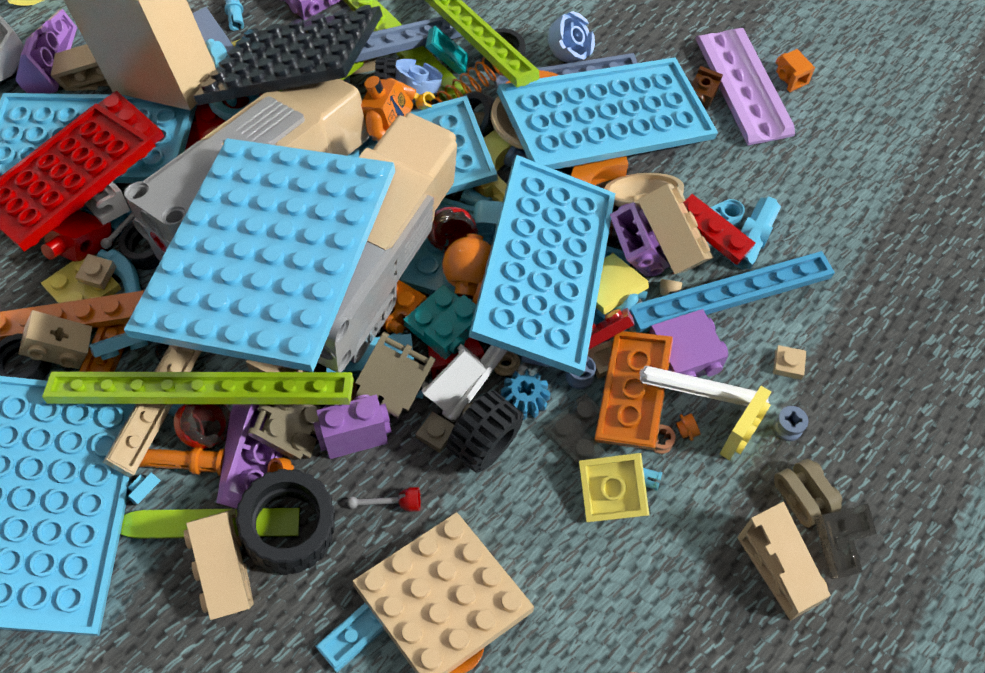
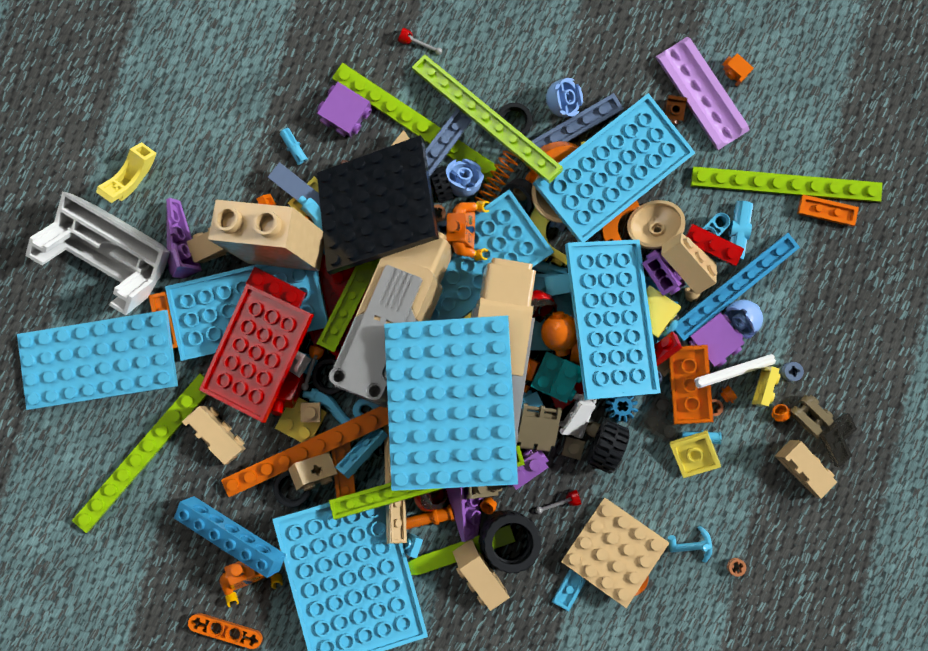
camera: 15 degrees left, 25 degrees up
teal plate [426,26,469,75] -> none
tan plate [773,345,806,380] -> none
none -> medium azure piece [668,526,712,563]
none -> lime plate [691,166,882,203]
none -> light blue cylinder [724,299,763,339]
none -> orange plate [771,404,791,422]
none -> orange plate [797,195,859,227]

